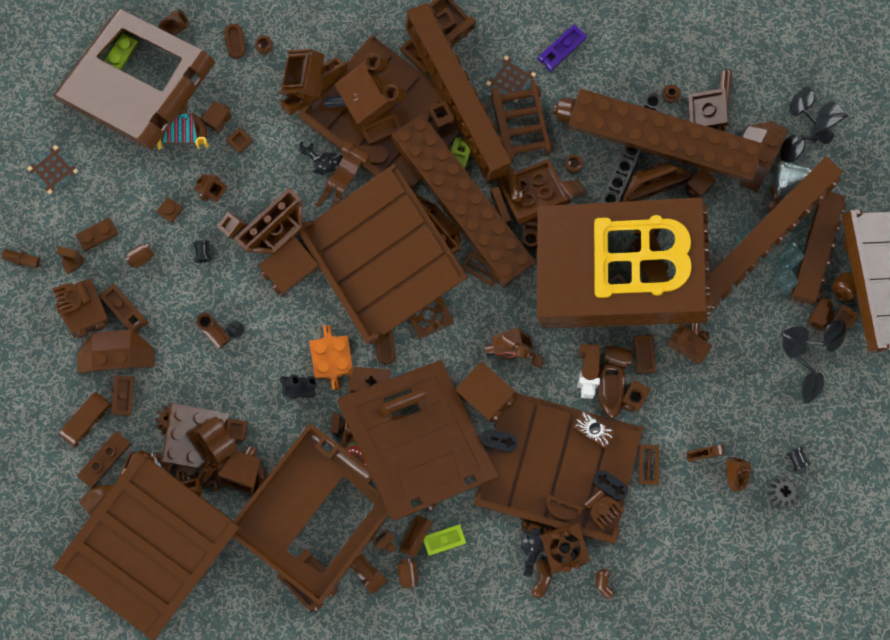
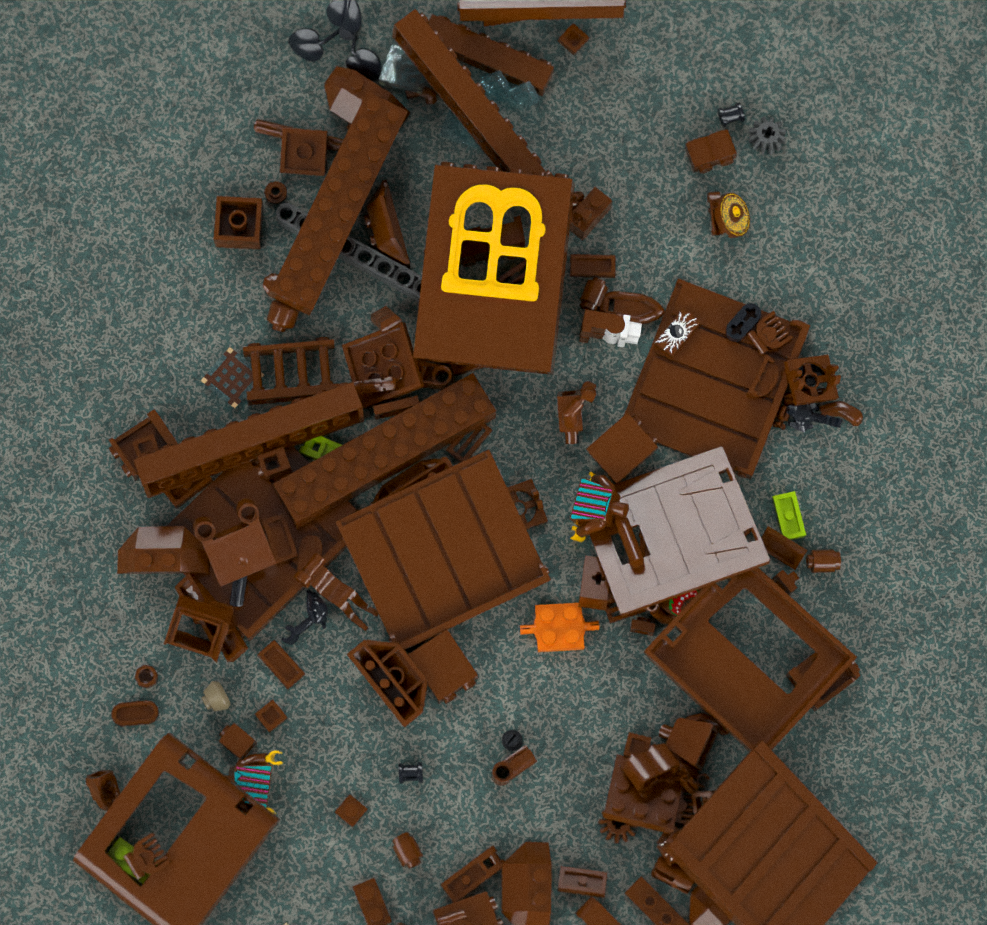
camera: 90 degrees left, 0 degrees up
reddish brown brick [193,174,227,202] -> none
reddish brown brick [217,212,248,239] -> none
black hips [279,375,317,399] -> none
reddish brown piece [351,553,388,594] -> none
reddish brown tile [375,331,396,365] -> none
black beam [481,429,518,453] -> none
dark purple plate [537,24,587,72] -> none
reddish brown tile [564,154,583,174] -> none
reddish brown arm [595,568,615,599] -> none
reddish brown brick [622,380,651,412] -> none
reddish brown tile [638,445,659,485] -> none
reddish brown brick [685,169,716,198] -> none
reddish brown rock [726,457,751,492] -> none
black plant [781,320,846,404] -> none
reddish brown rock [807,297,834,331] -> none
reddish brown head [832,272,857,300] -> none
none -> reddish brown wedge [117,526,209,574]
none -> reddish brown piece [123,833,172,880]
none -> dark tan cone [201,681,231,712]
none -> reddish brown brick [214,196,264,250]
none -> reddish brown tile [257,640,305,689]
none -> reddish brown torso [570,472,629,542]
none -> reddish brown brick [685,129,737,174]
none -> tile [714,193,750,238]

